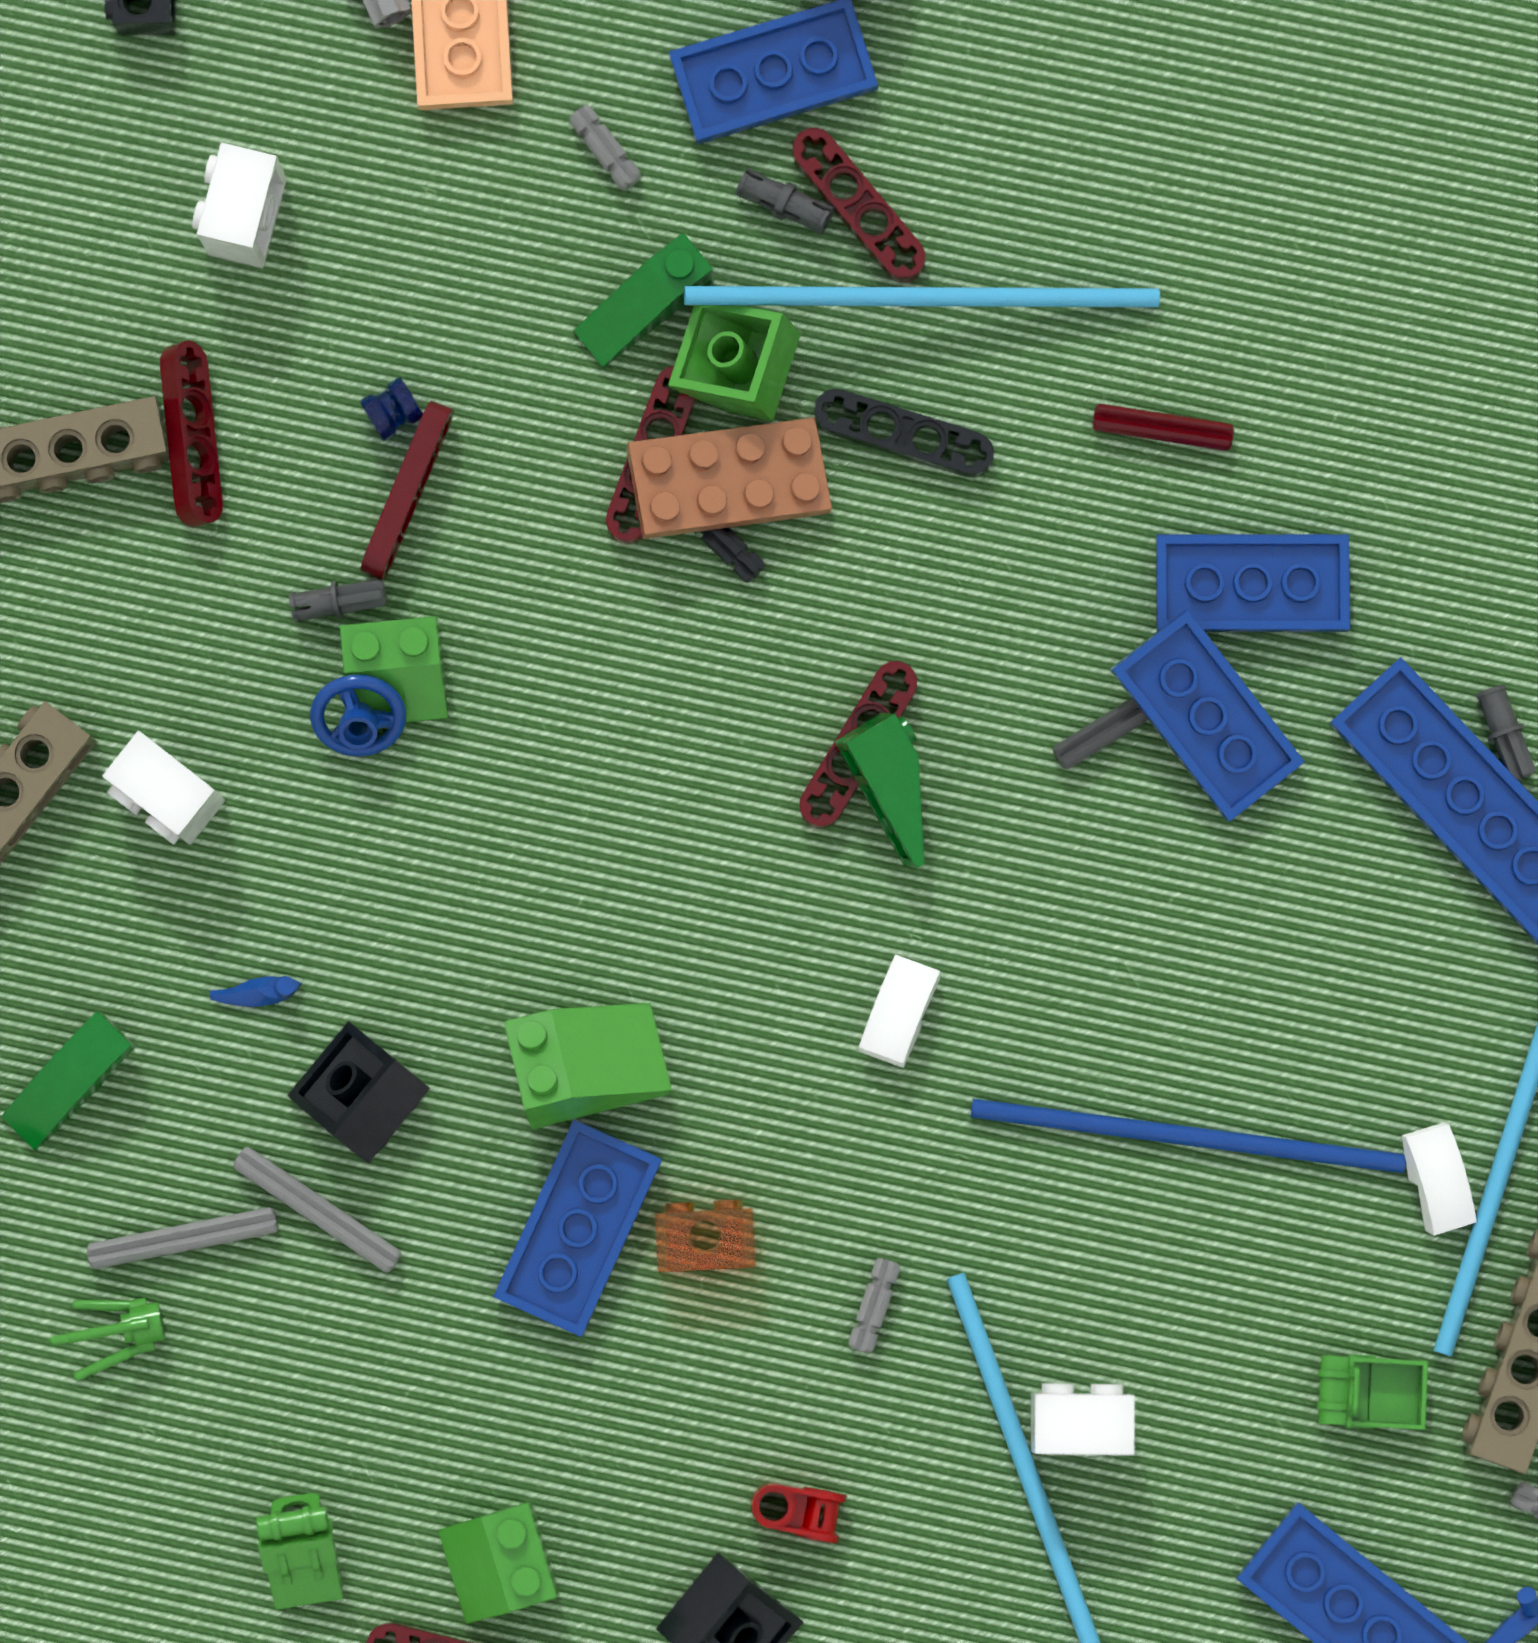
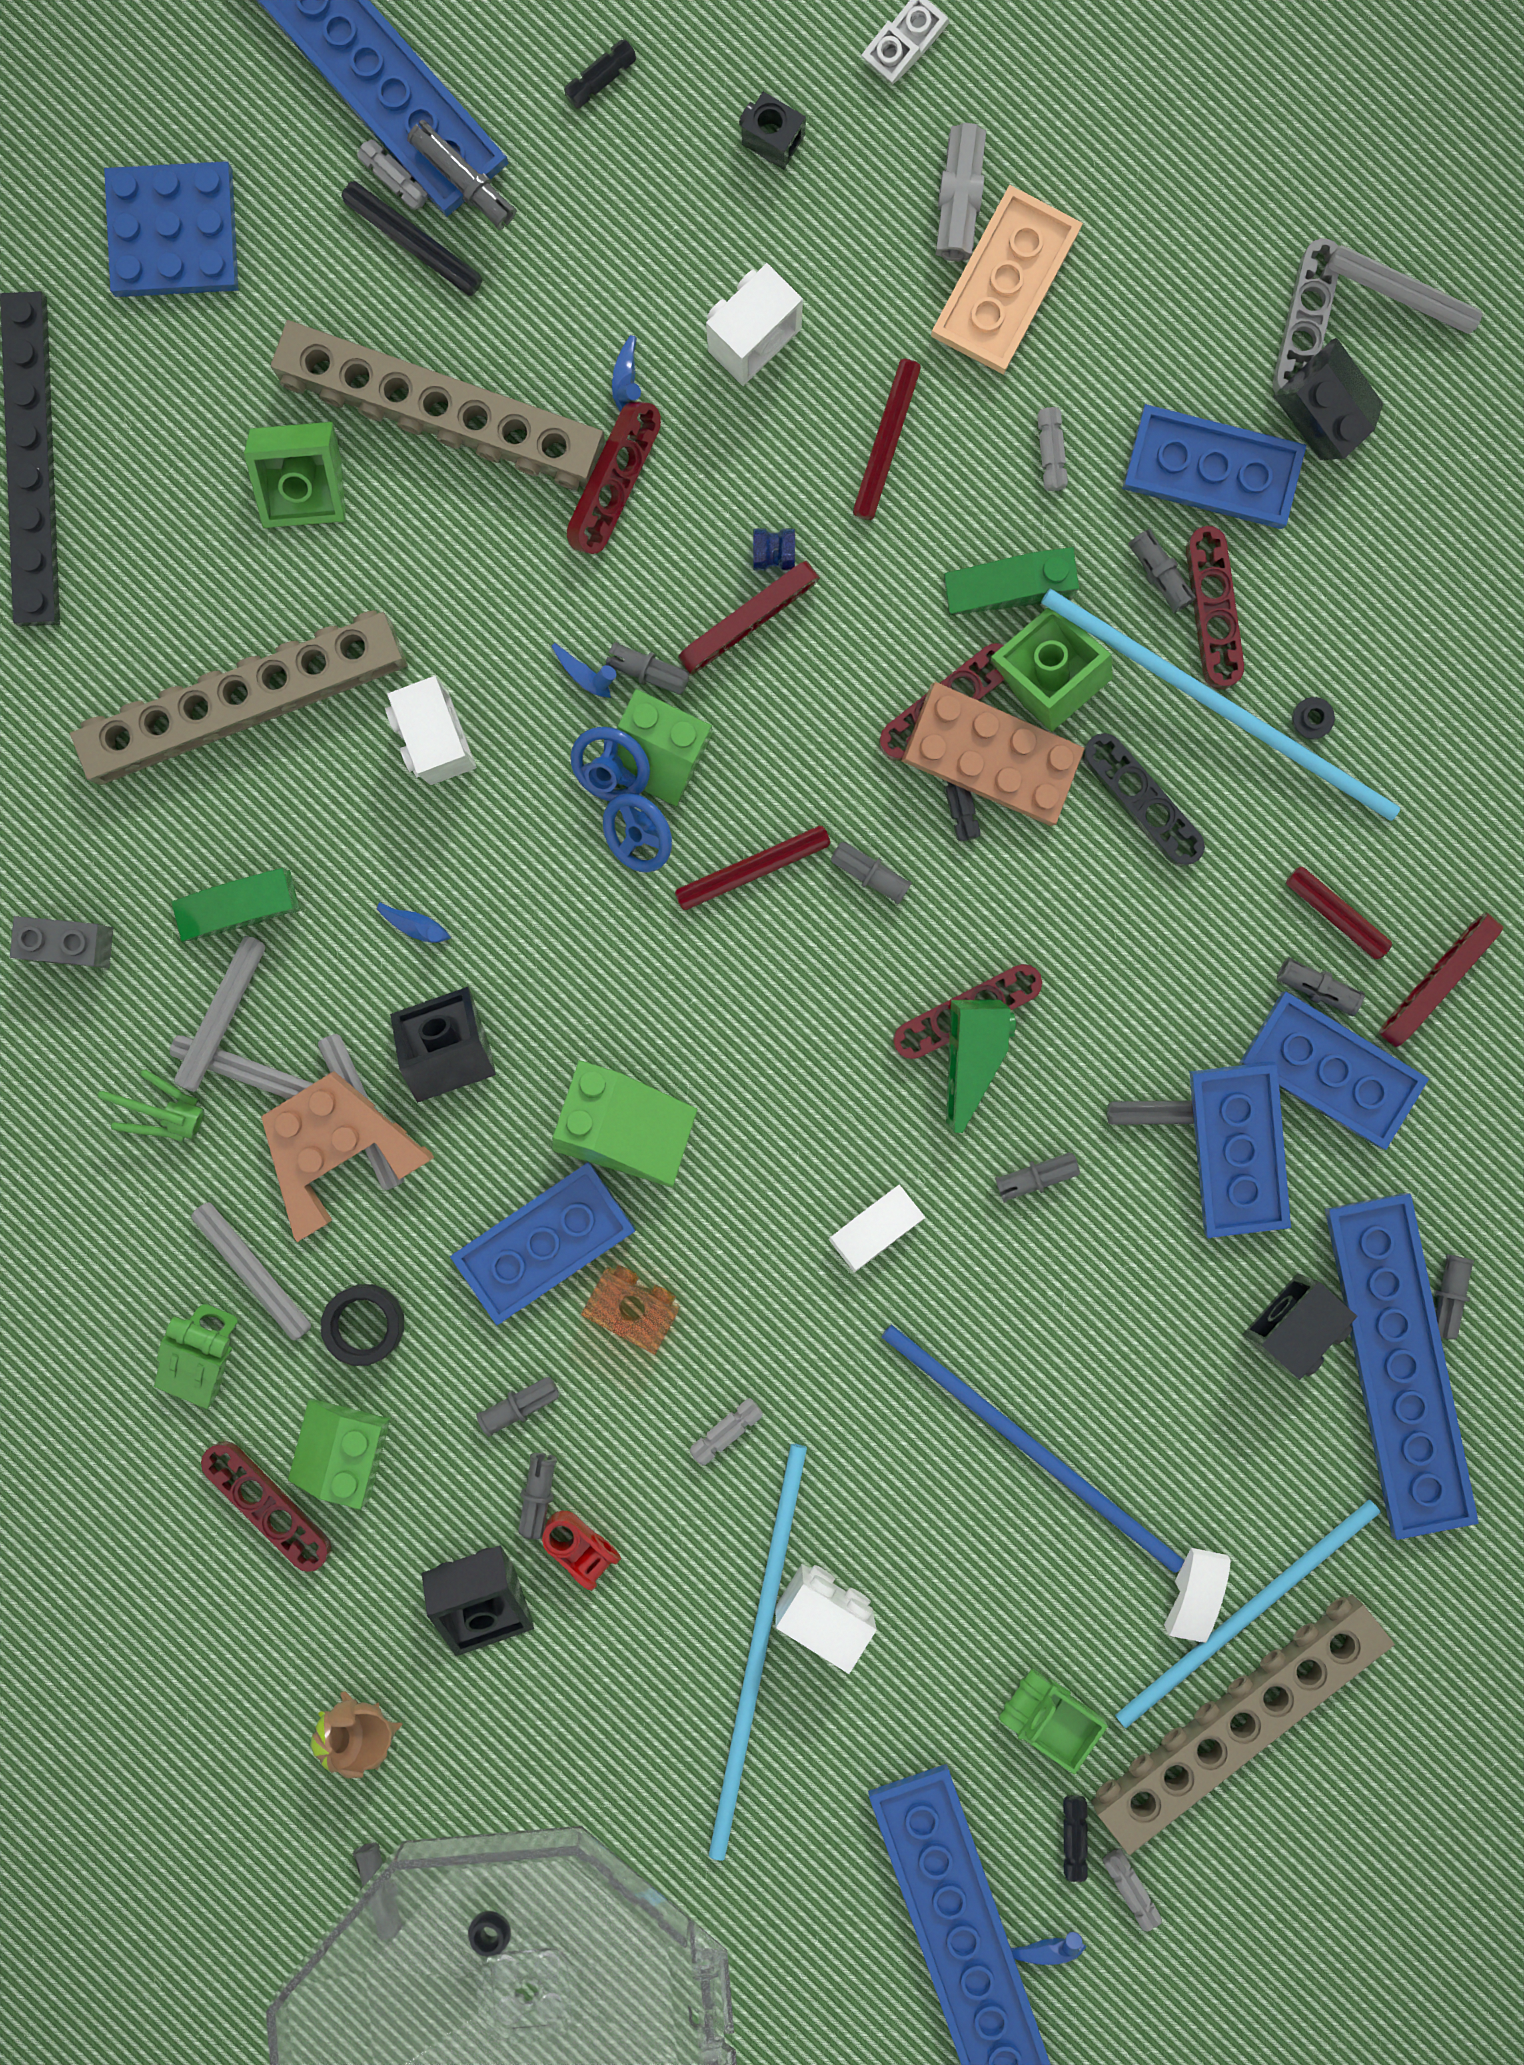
camera: 30 degrees right, 5 degrees up
none -> light grey axle [174,936,265,1092]
none -> light grey axle [191,1202,311,1341]
none -> nougat wing [261,1071,434,1242]
none -> black tyre [321,1284,404,1366]
none -> dark grey axle [476,1377,560,1437]
none -> dark grey axle [518,1453,557,1539]
none -> blue bar [552,643,616,698]
none -> blue piece [603,793,672,872]
none -> blue bar [612,335,641,412]
none -> dark red axle [675,825,831,910]
none -> dark grey axle [831,842,912,905]
none -> dark red axle [853,358,921,520]
none -> dark grey axle [995,1152,1080,1203]
none -> black axle [1063,1795,1088,1882]
none -> black brick [1242,1273,1358,1380]
none -> dark grey pin [1277,957,1365,1016]
none -> black plate [1292,697,1335,739]
none -> dark red beam [1378,912,1504,1048]

